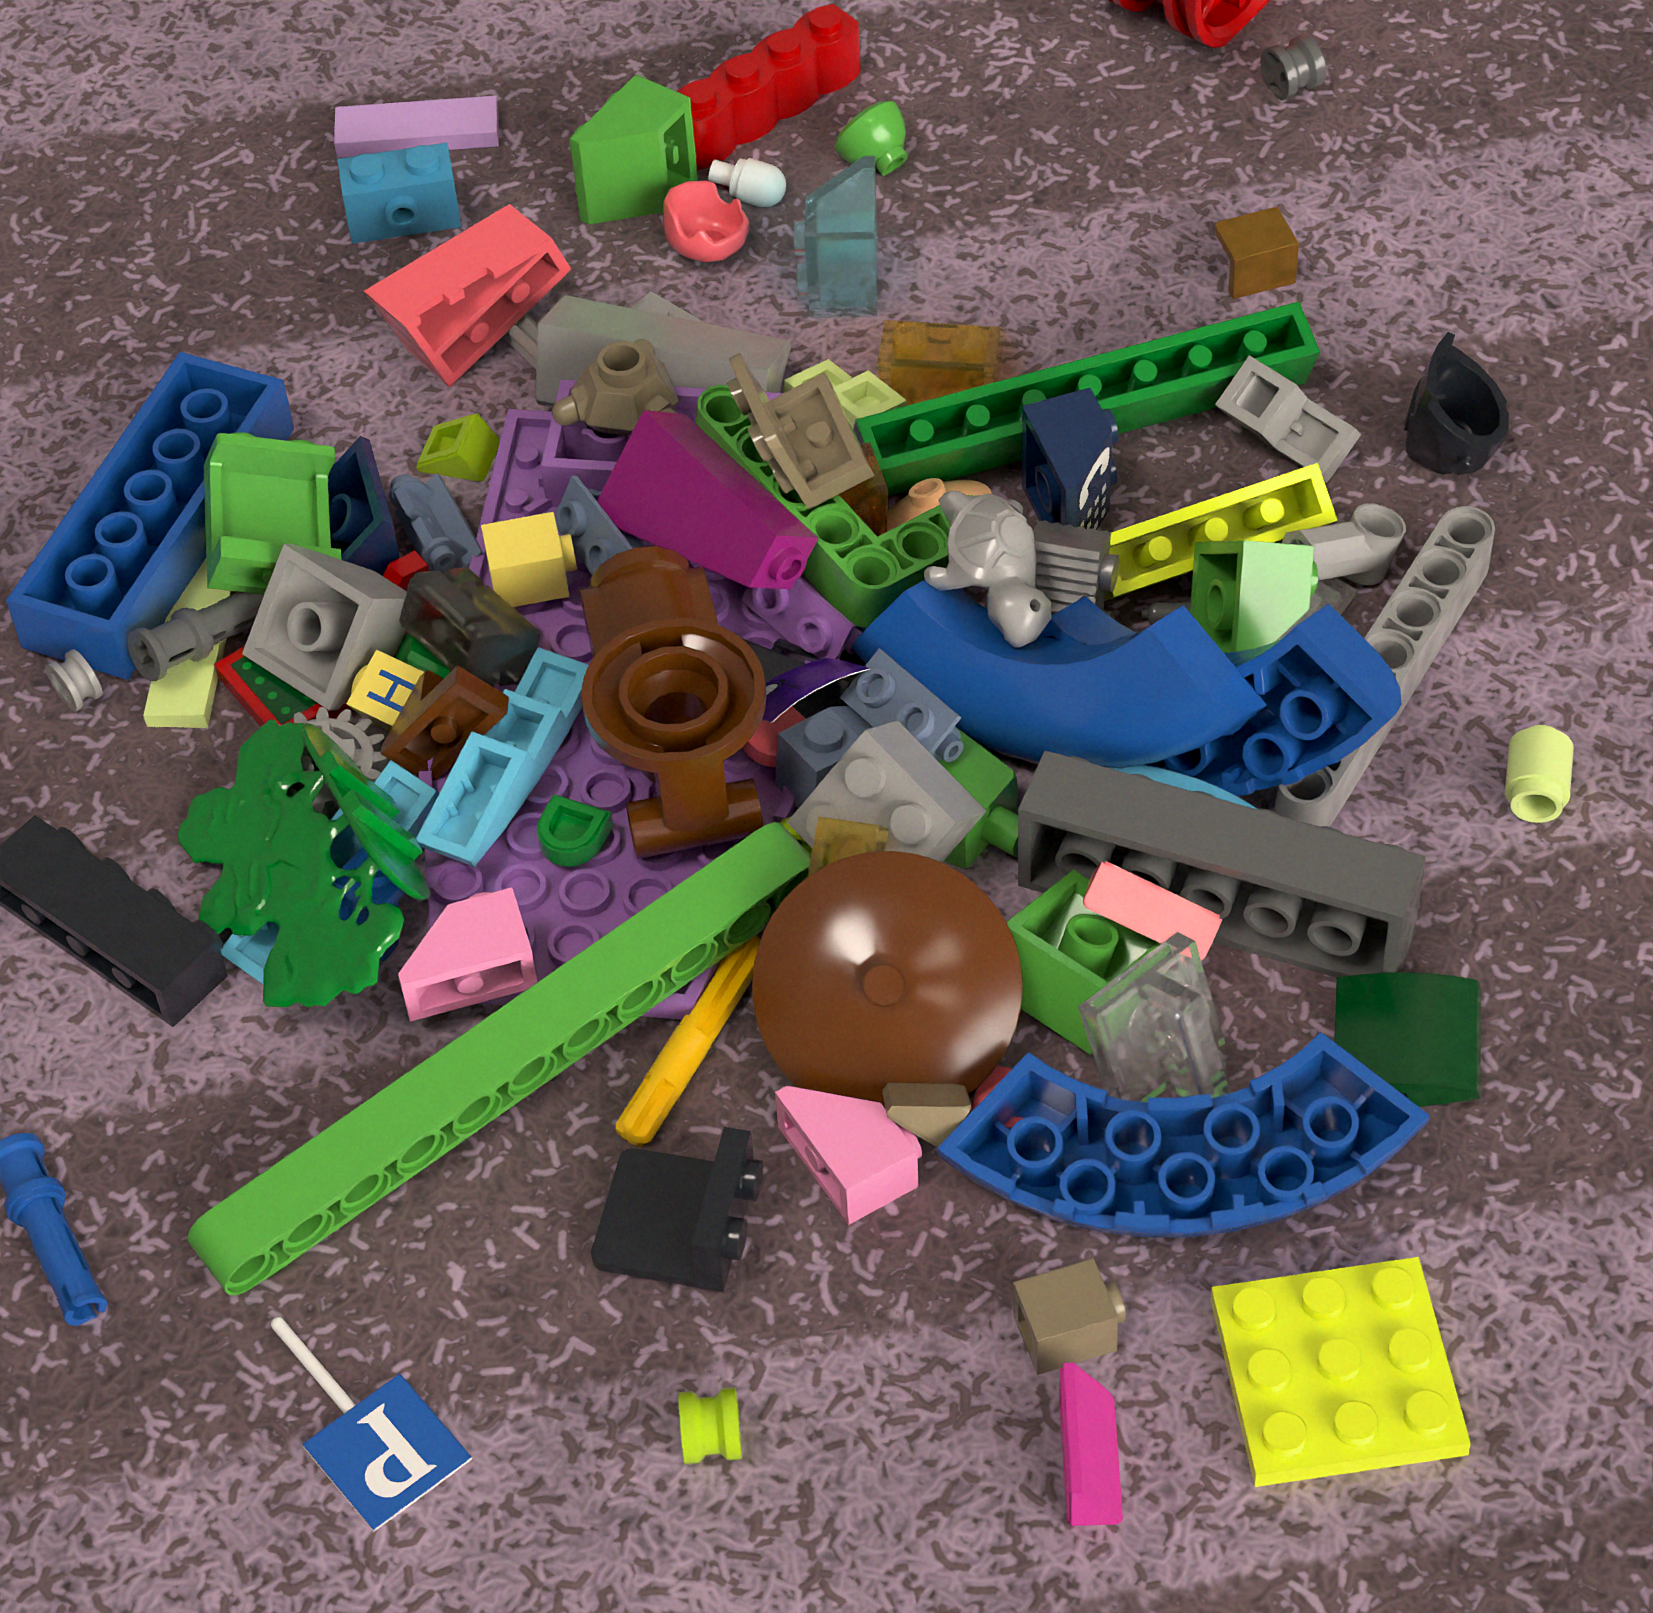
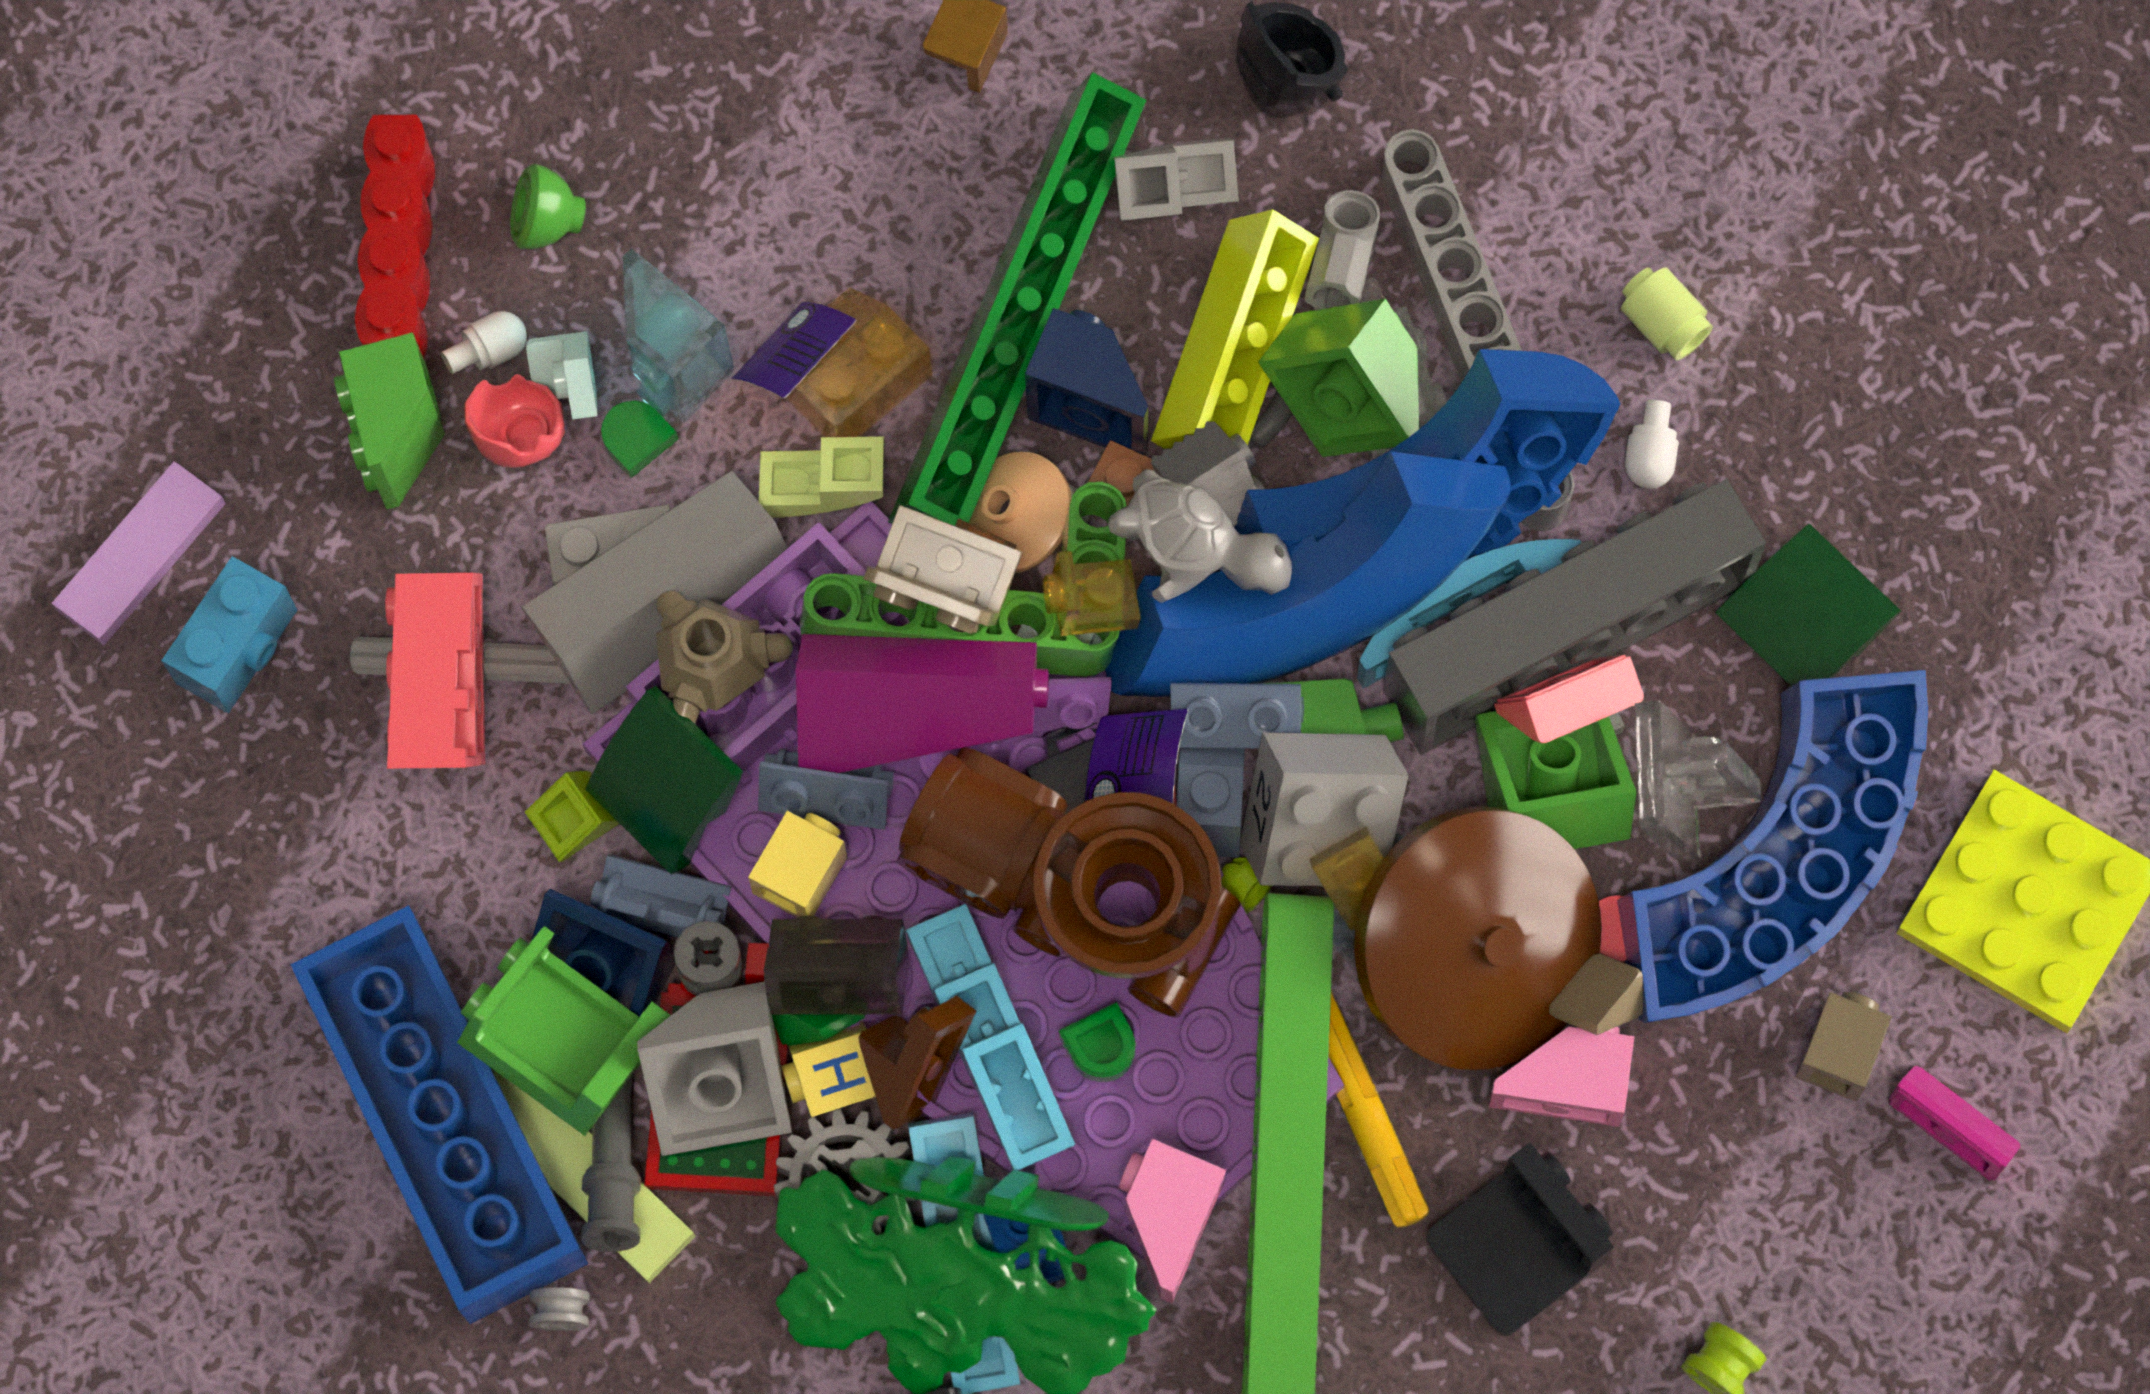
camera: 50 degrees left, 20 degrees up
none -> light aqua bracket [526,331,597,420]
none -> dark green slope [585,686,743,875]
none -> green tile [601,401,679,478]
none -> dark grey wheel [674,921,743,996]
none -> dark purple sticker [731,302,856,398]
none -> clear yellow bracket [1043,551,1141,636]
none -> white cylinder [1625,400,1679,489]

